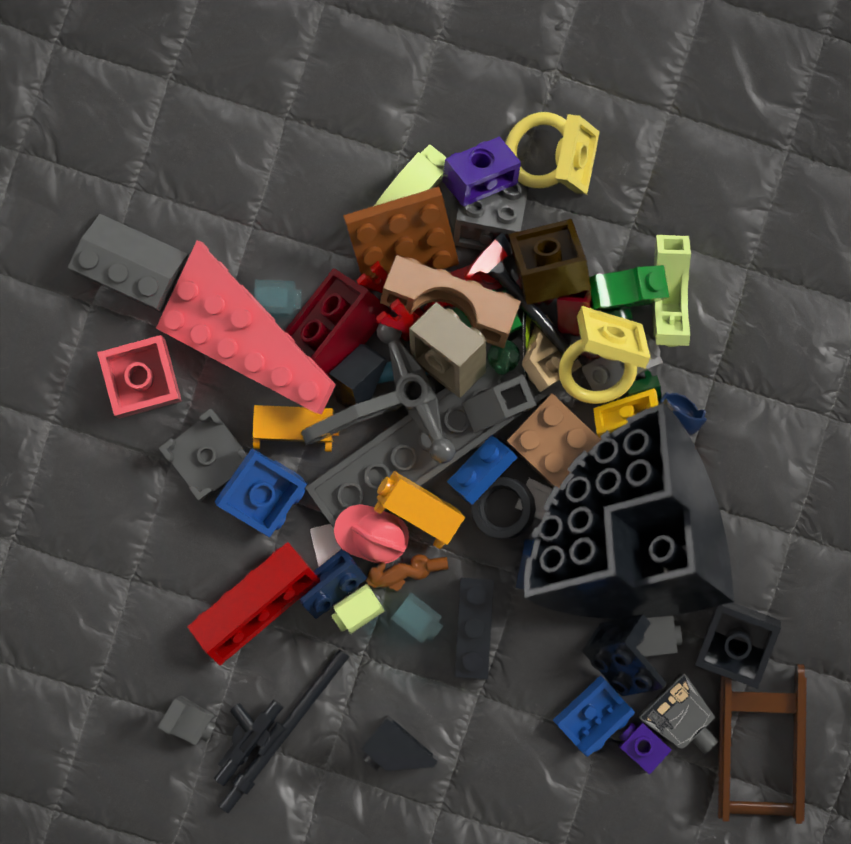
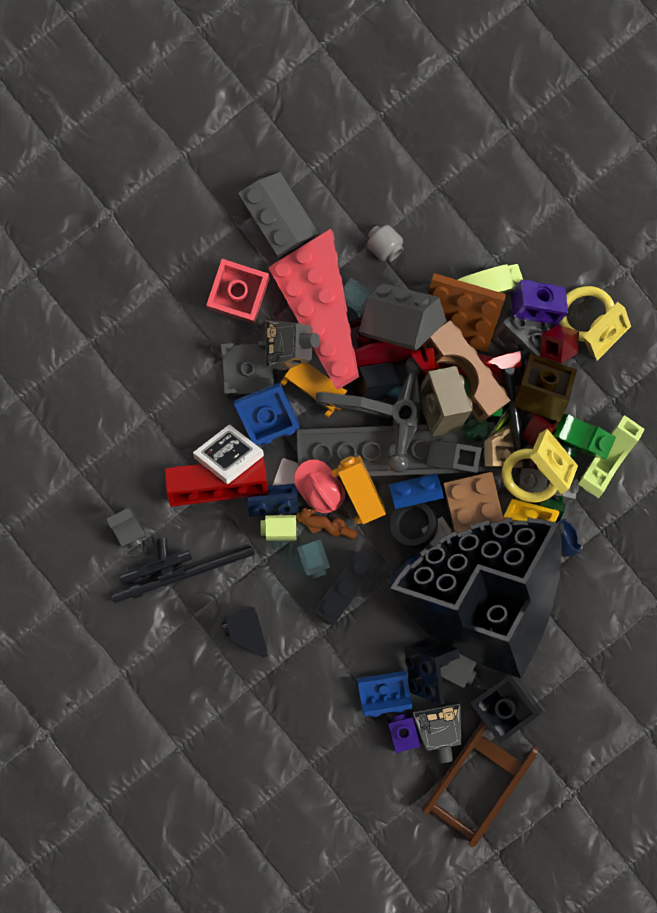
camera: 25 degrees right, 0 degrees up
none -> tile [193,424,264,484]
none -> dark grey torso [265,320,320,371]
none -> dark grey slope [359,283,446,350]
none -> light grey head [367,225,404,262]
none -> dark red brick [540,324,579,363]

